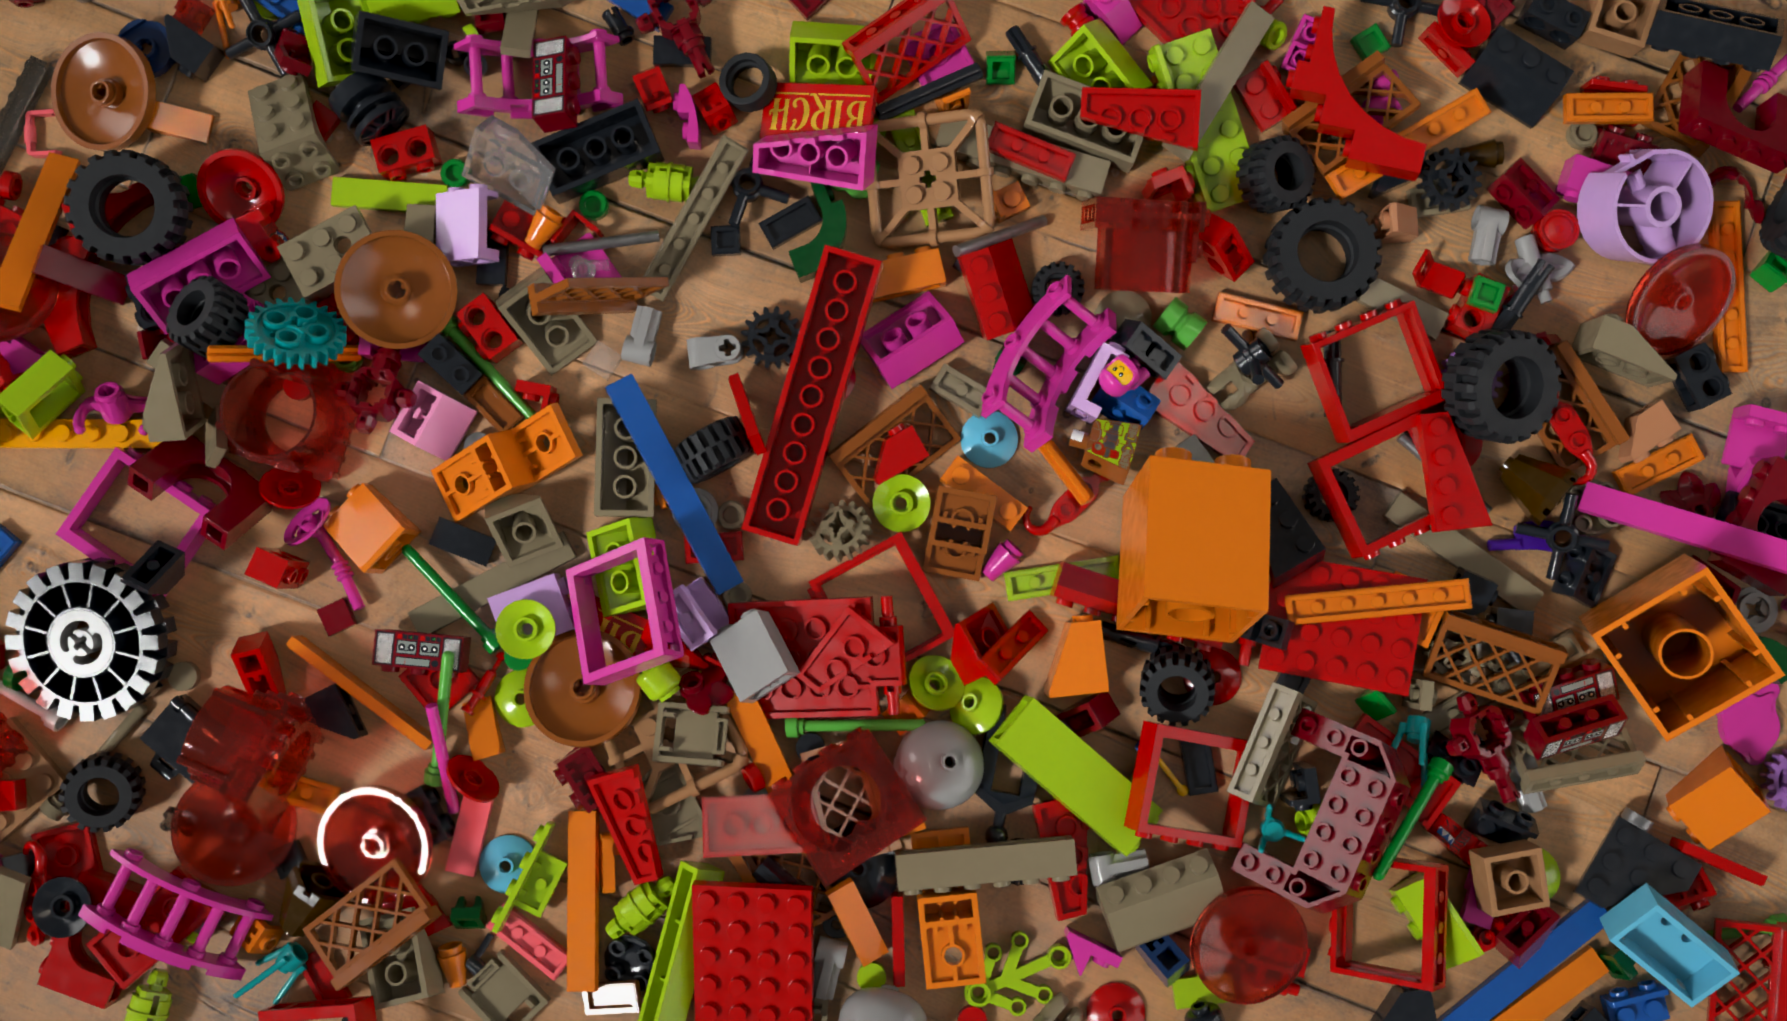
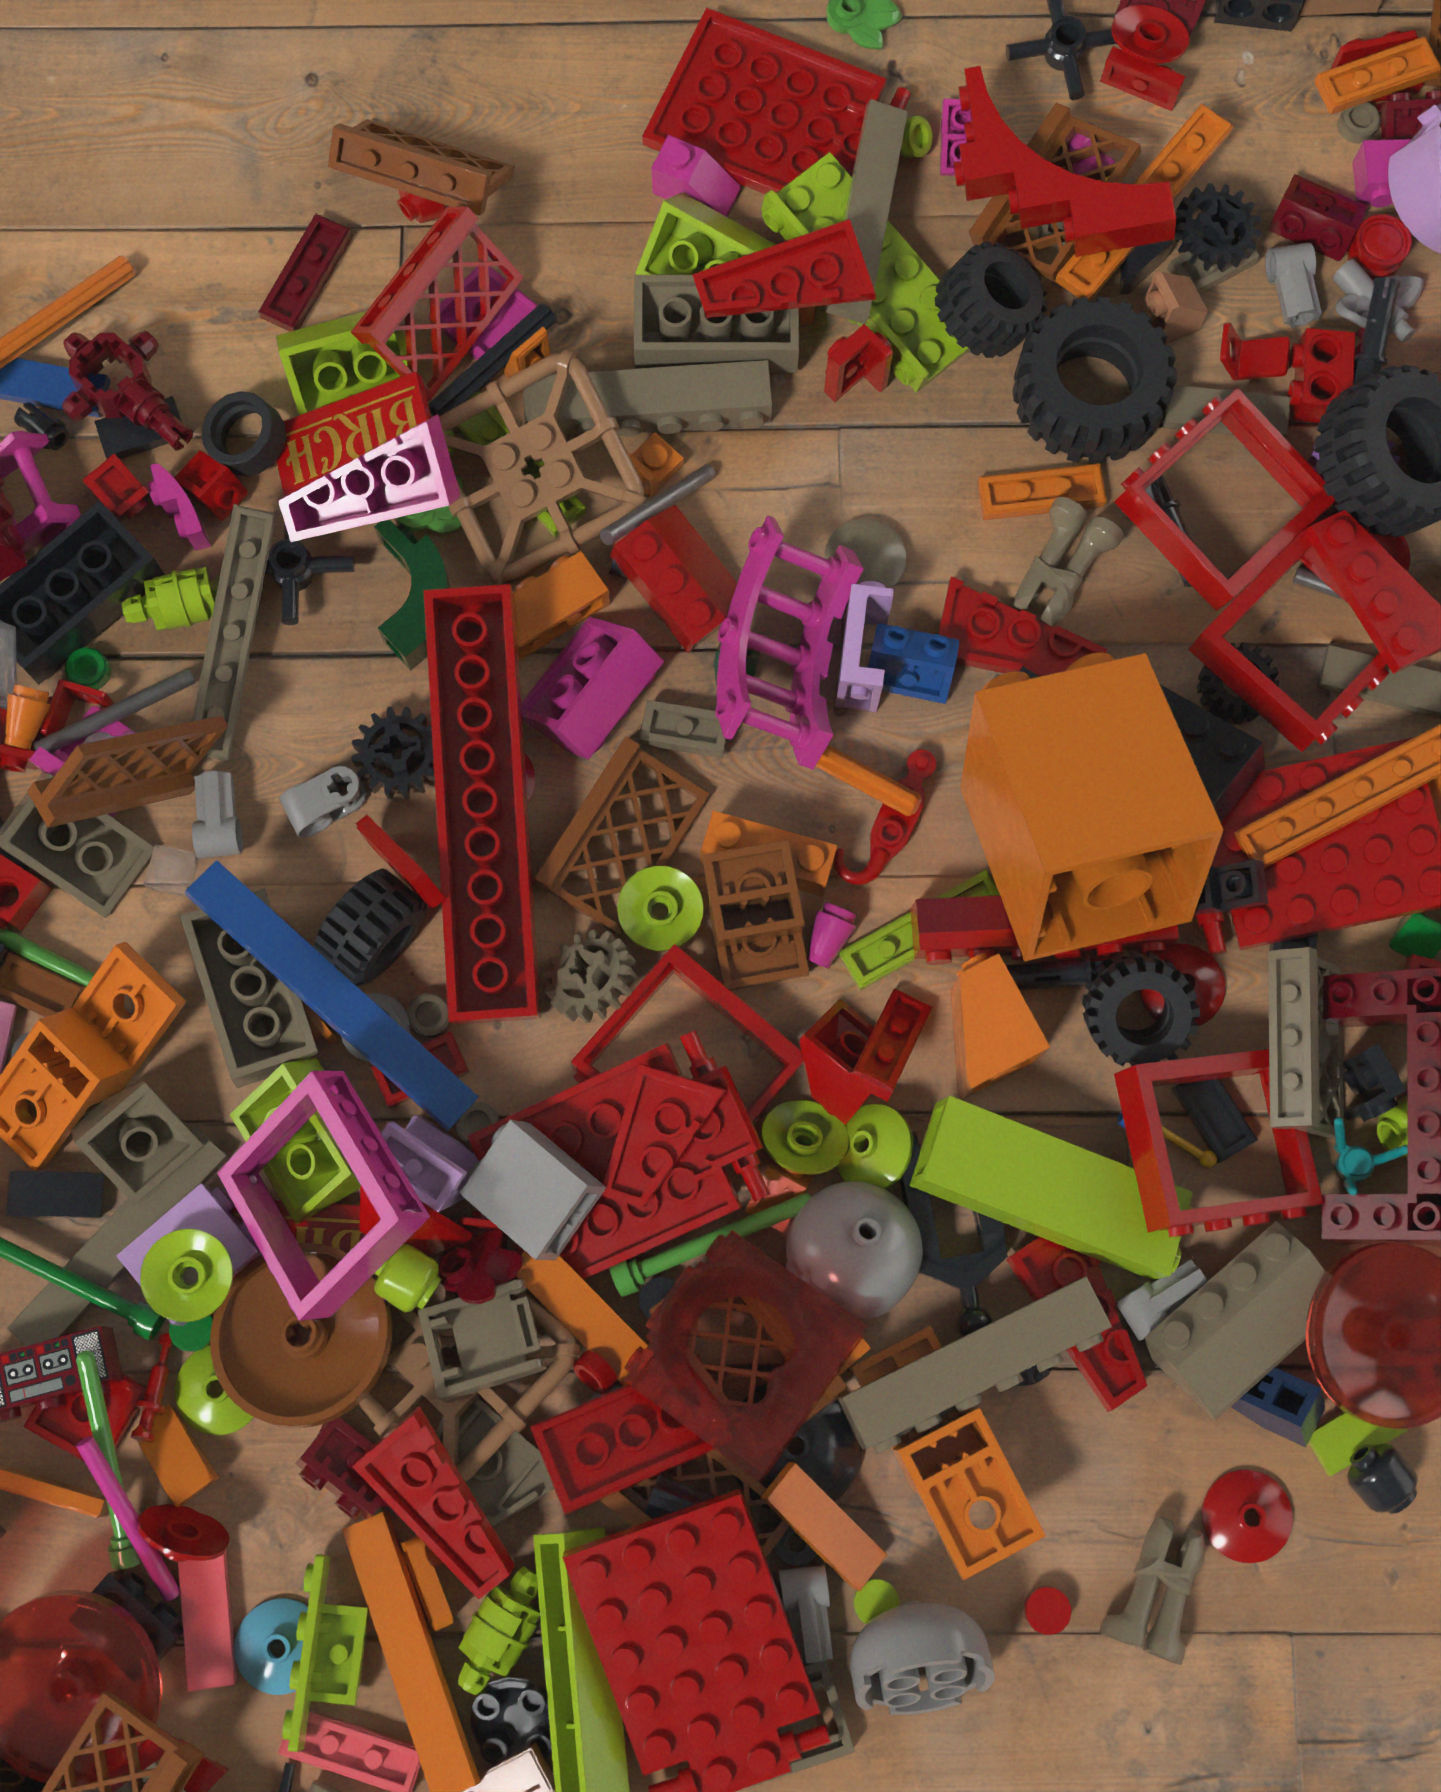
camera: 20 degrees left, 10 degrees down
dark green tile [450,896,487,929] -> none
red bracket [515,379,560,410] -> none
black tile [711,225,741,257] -> none
black tile [758,195,823,250] -> none
red slope [873,423,929,485] -> none
red tile [891,891,905,987] -> none
medium azure dish [960,411,1018,468] -> none
lime plant [964,930,1071,1016] -> none
green slope [986,51,1016,85] -> none
red tile [988,121,1076,183] -> none
black axle [1005,25,1050,86] -> none
black tyre [1031,261,1085,317] -> none
dark red slope [1054,692,1121,737] -> none
red wheel [1060,2,1096,36] -> none
dark pink slope [1064,926,1123,976] -> none
torso [1069,418,1142,485] -> none
clear red hose [1080,197,1211,293] -> none
dark pink piece [1098,354,1150,397] -> none
black brick [1109,319,1182,380] -> none
bright green wheel [1152,297,1208,351] -> none
red brick [1191,213,1255,282] -> none
black bar [1221,324,1284,389] -> none
red bracket [1233,60,1297,133] -> none
green tile [1350,23,1391,61] -> none
black slope [1458,25,1574,129] -> none
dark brown cone [1459,139,1504,168] -> none
green tile [1466,275,1506,314] -> none

